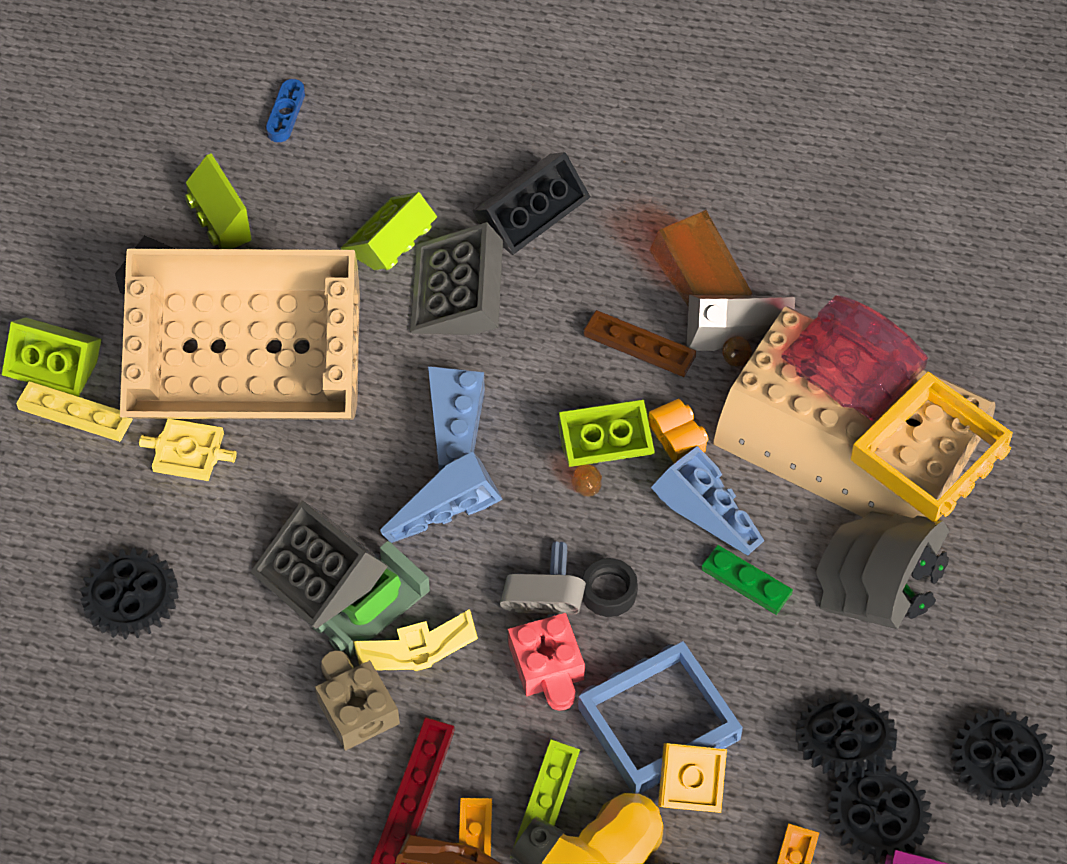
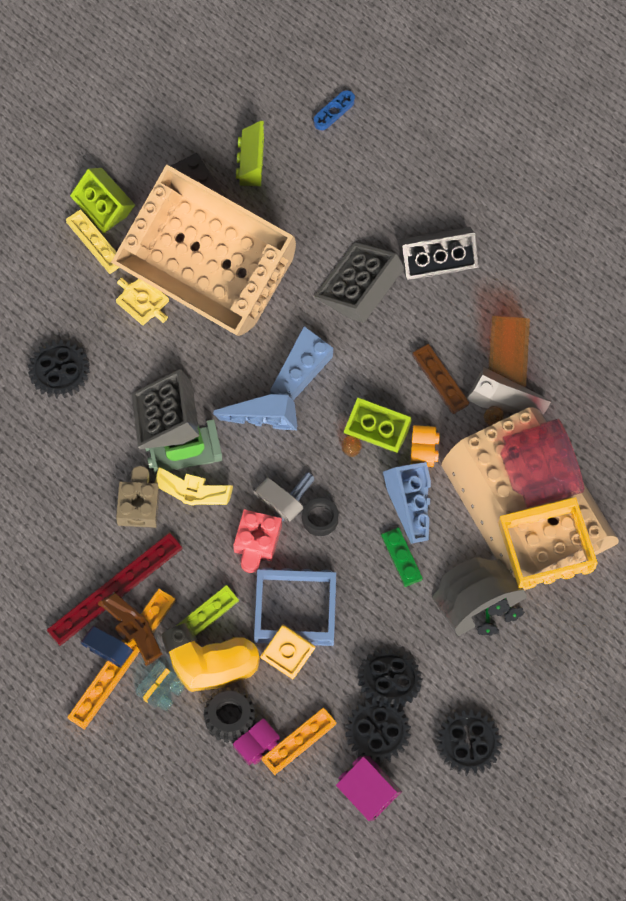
camera: 30 degrees right, 10 degrees up
slope [341,192,437,270] -> none

